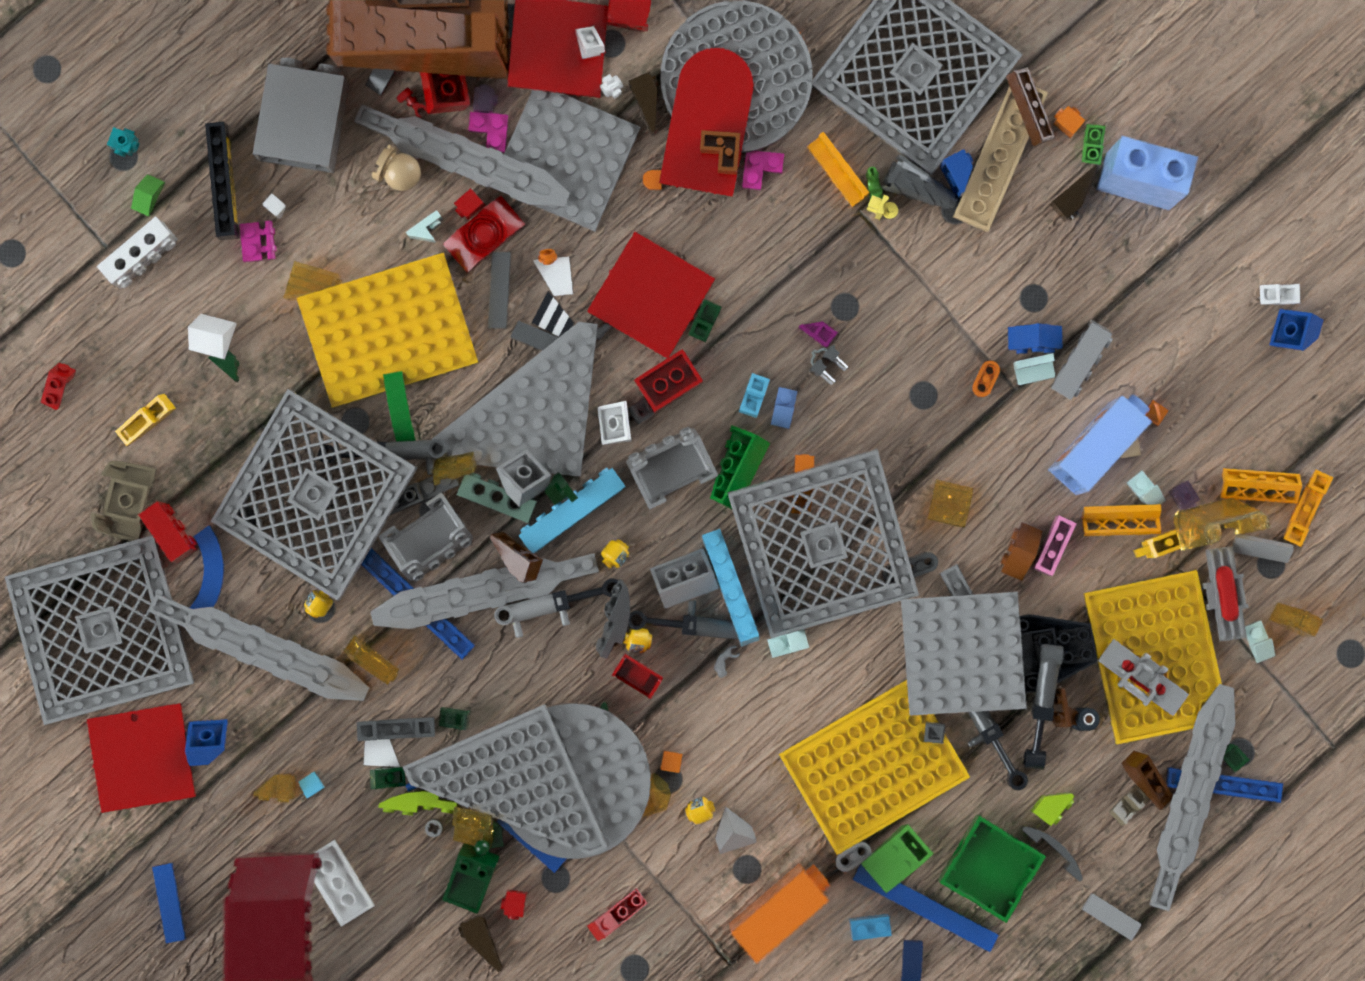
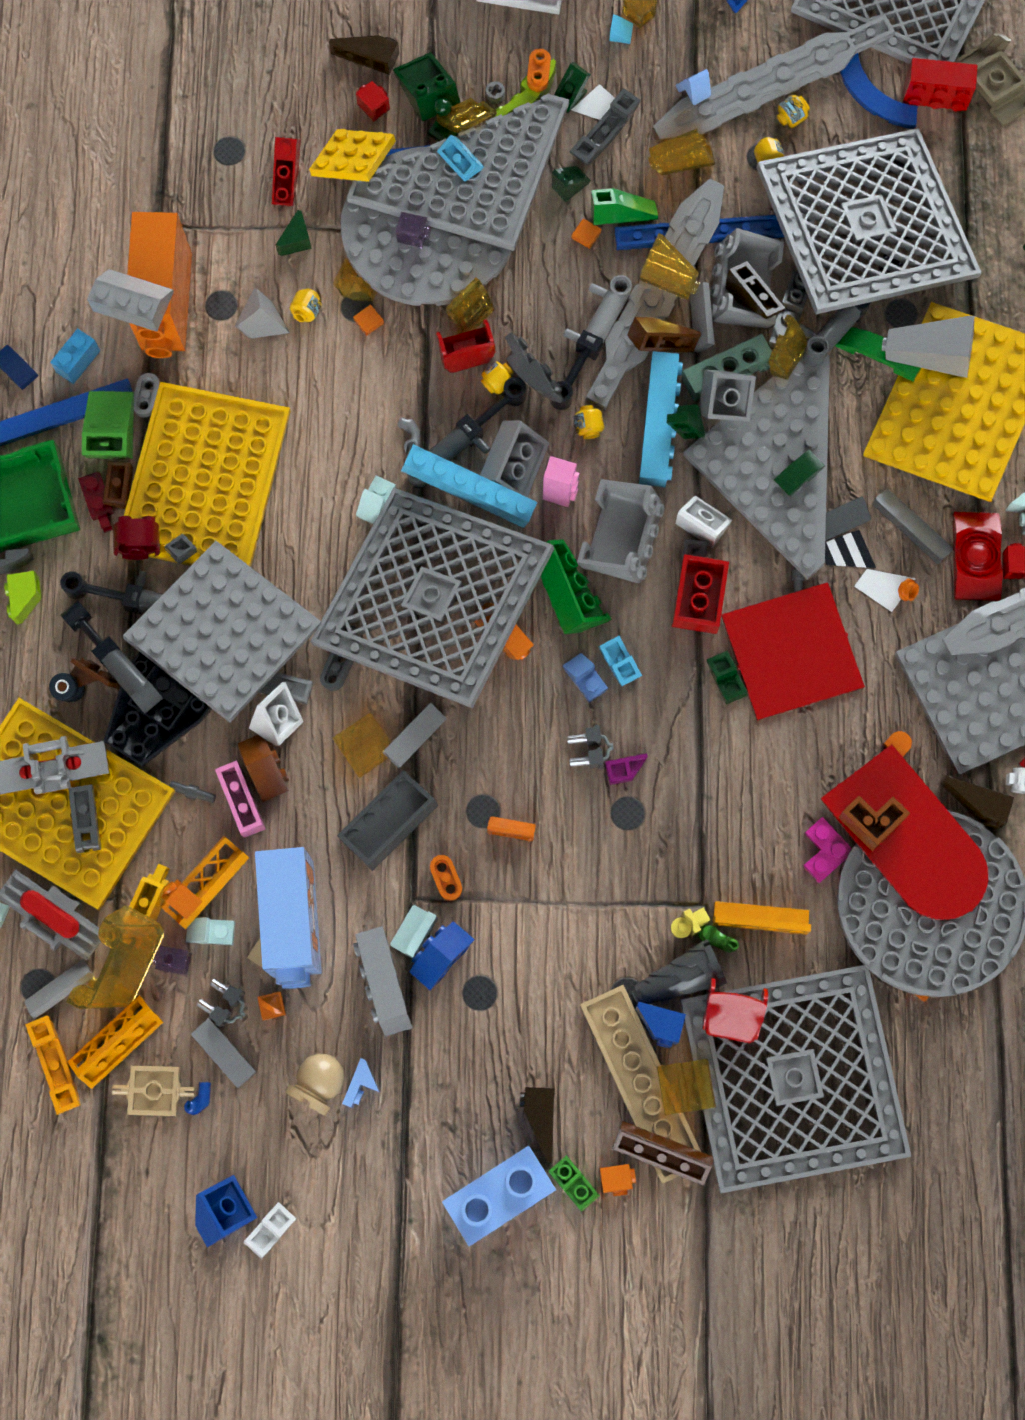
camera: 135 degrees right, 10 degrees down
none -> dark grey plate [68,784,101,853]
none -> dark red plate [78,471,115,533]
none -> light grey slope [87,269,174,332]
none -> reddish brown slope [103,461,133,509]
none -> tan plate [112,1066,196,1116]
none -> dark red brick [113,516,160,560]
none -> orange brick [161,879,203,920]
none -> dark grey bar [169,781,216,803]
none -> blue arm [184,1082,211,1115]
none -> light grey tile [191,1018,257,1088]
none -> dark grey piece [197,979,245,1028]
none -> white slope [249,682,303,746]
none -> dark green slope [275,210,312,256]
none -> tan tile [285,1053,344,1116]
none -> yellow plate [309,129,396,182]
none -> dark grey slope [337,770,439,871]
none -> light blue slope [342,1058,380,1108]
none -> light grey tile [382,702,447,768]
none -> clear purple brick [396,212,431,248]
none -> medium azure slope [437,135,484,182]
none -> clear yellow slope [446,277,494,334]
none -> orange slope [487,817,536,842]
none -> orange plate [527,49,551,92]
none -> bright pink brick [543,456,580,507]
none -> orange tile [571,218,602,249]
none -> green slope [590,188,658,225]
none -> clear yellow slope [640,233,700,300]
none -> clear yellow slope [657,1059,716,1115]
none -> light blue slope [675,69,711,105]
none -> light grey tile [689,282,715,353]
none -> piece [702,978,768,1043]
none -> dark brown slope [725,261,785,319]
none -> dark green slope [774,450,825,497]
none -> head [776,95,810,128]
none -> light grey slope [882,316,975,378]

